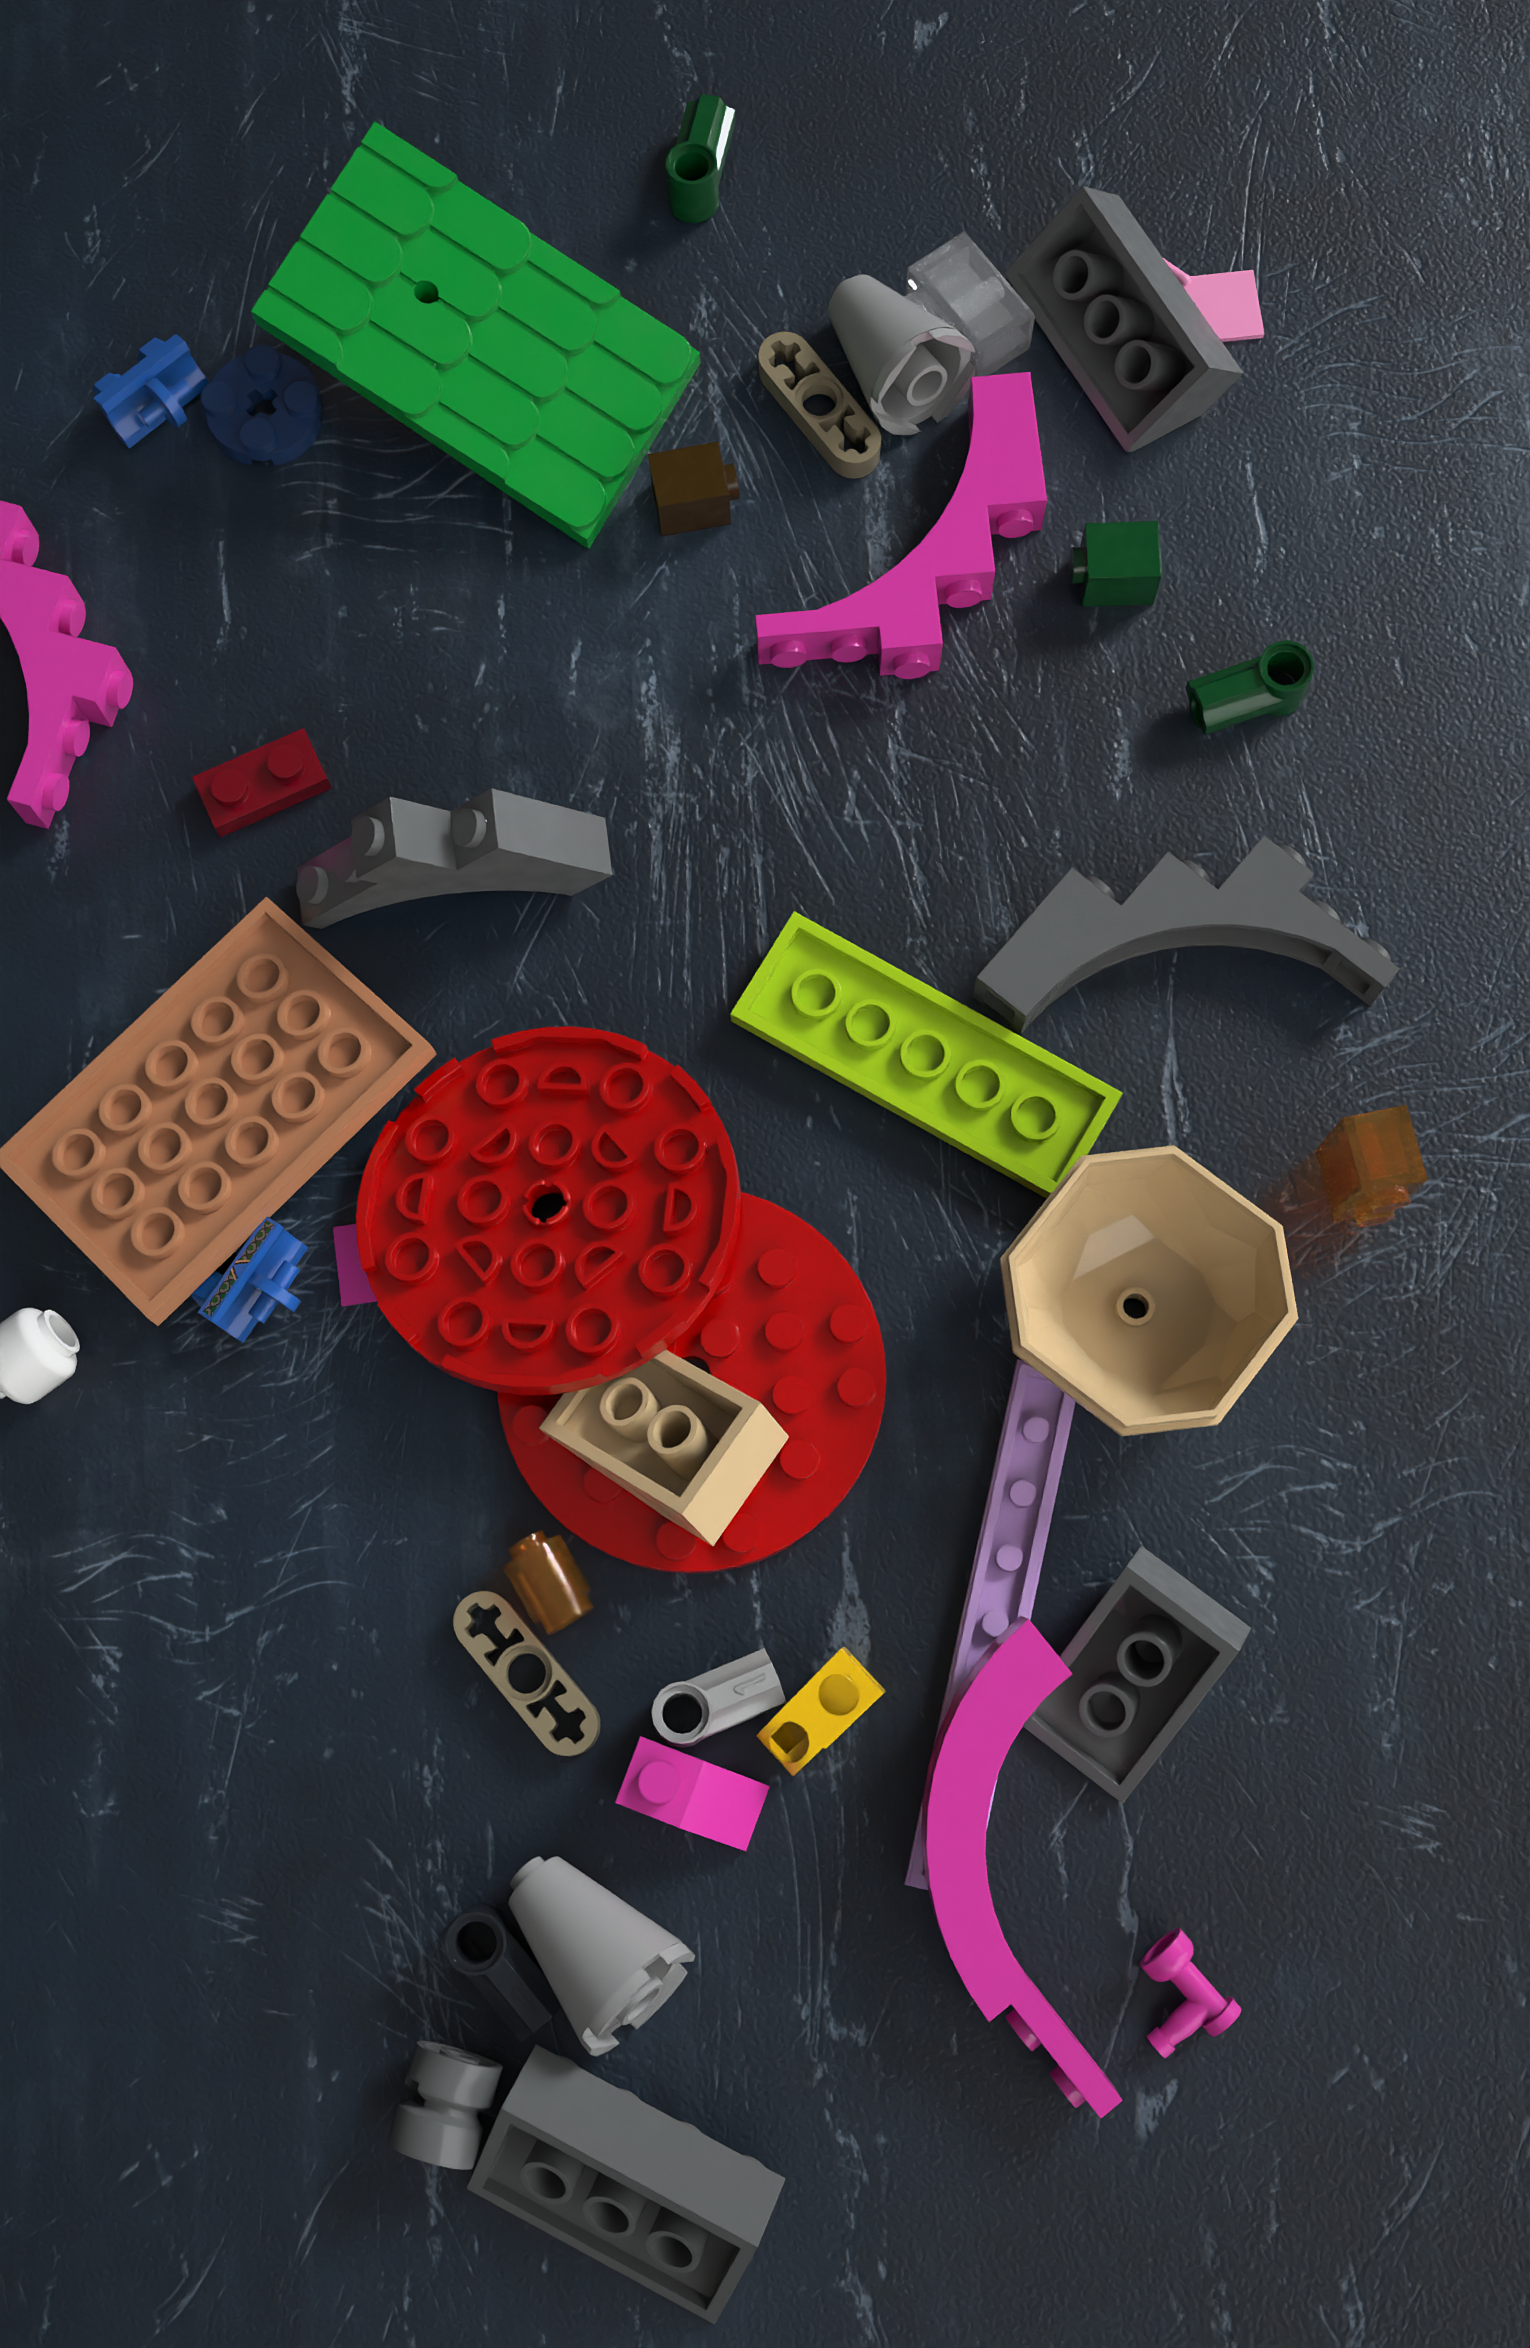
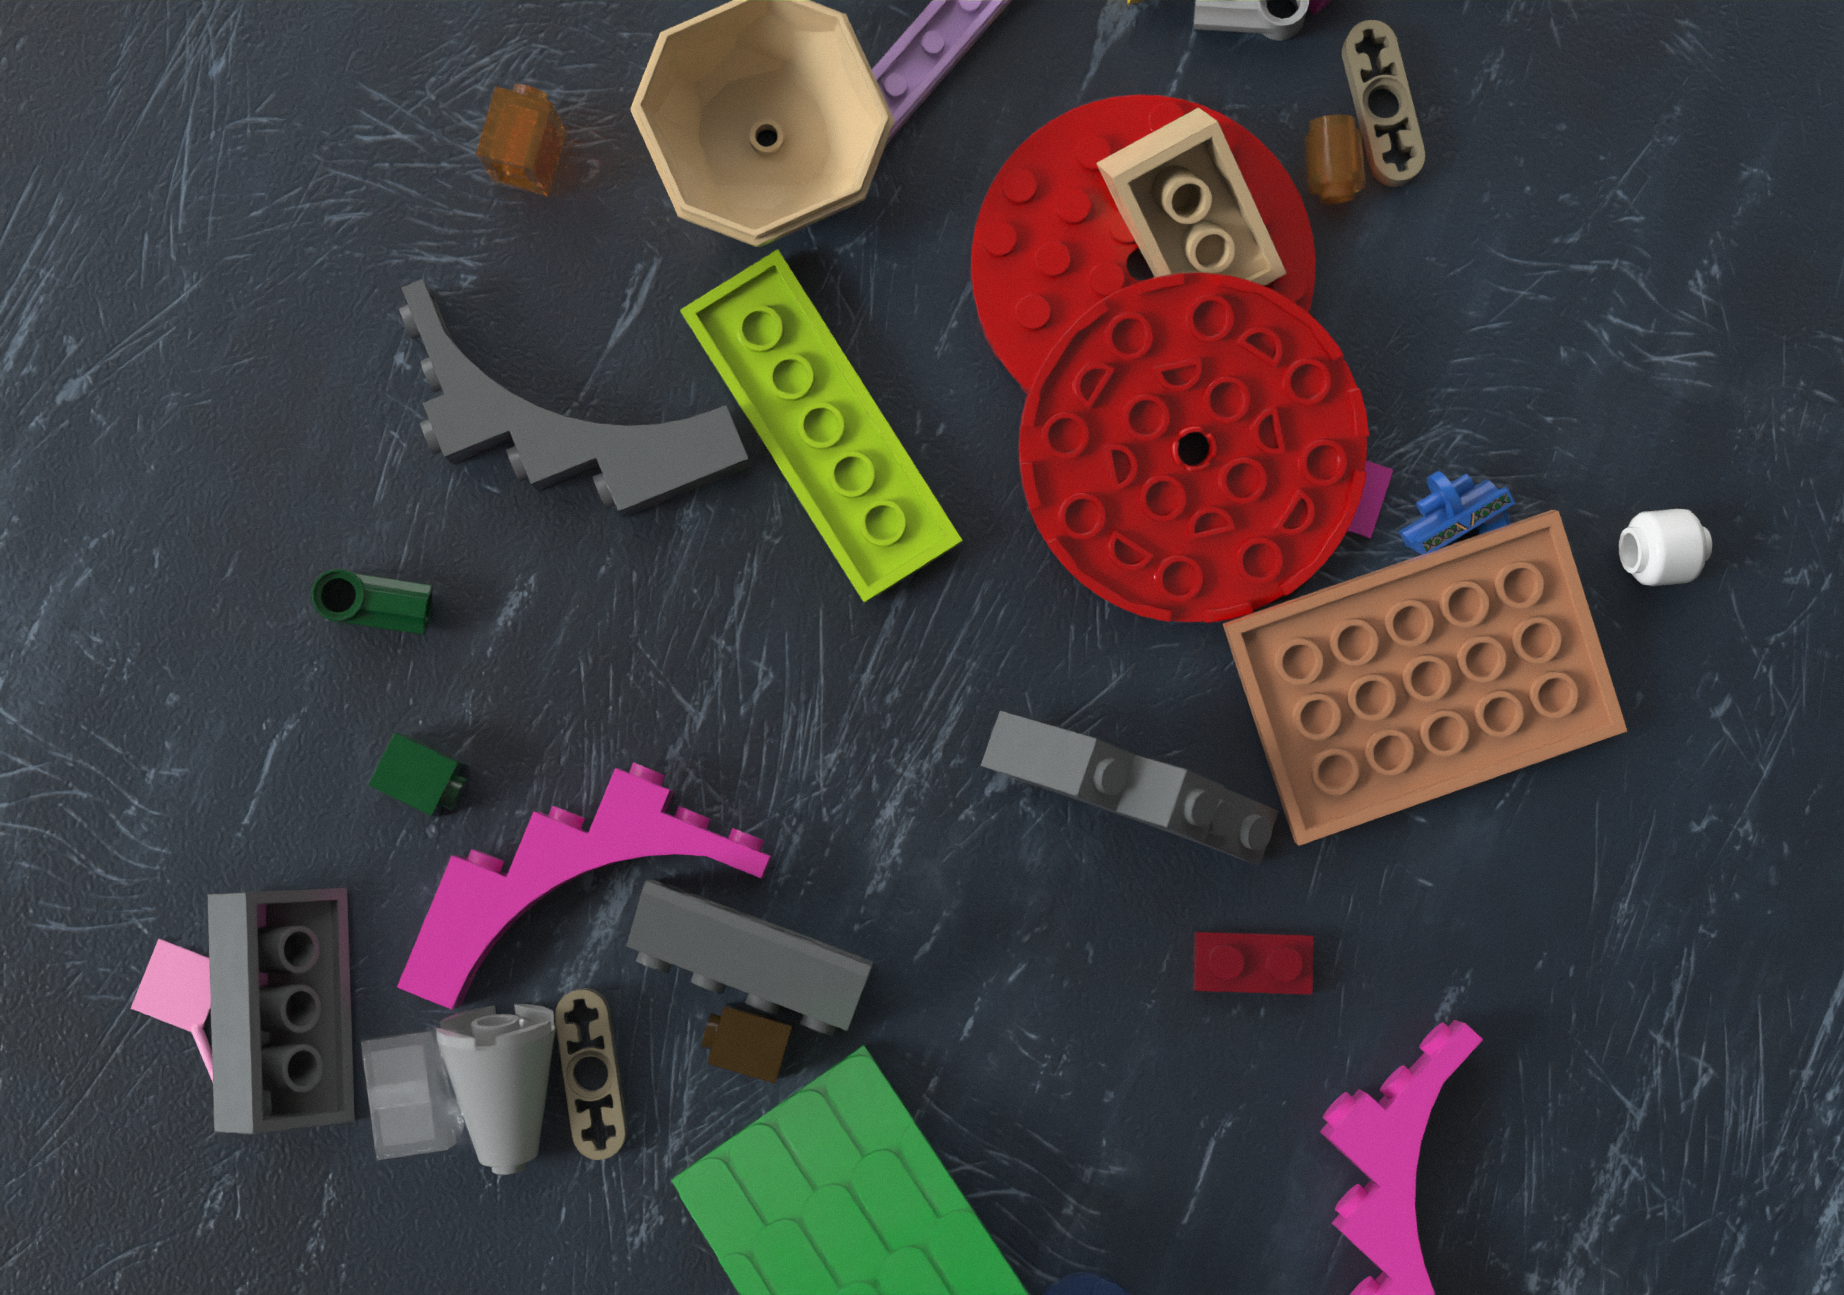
camera: 160 degrees left, 10 degrees up
none -> dark grey slope [626,879,873,1036]

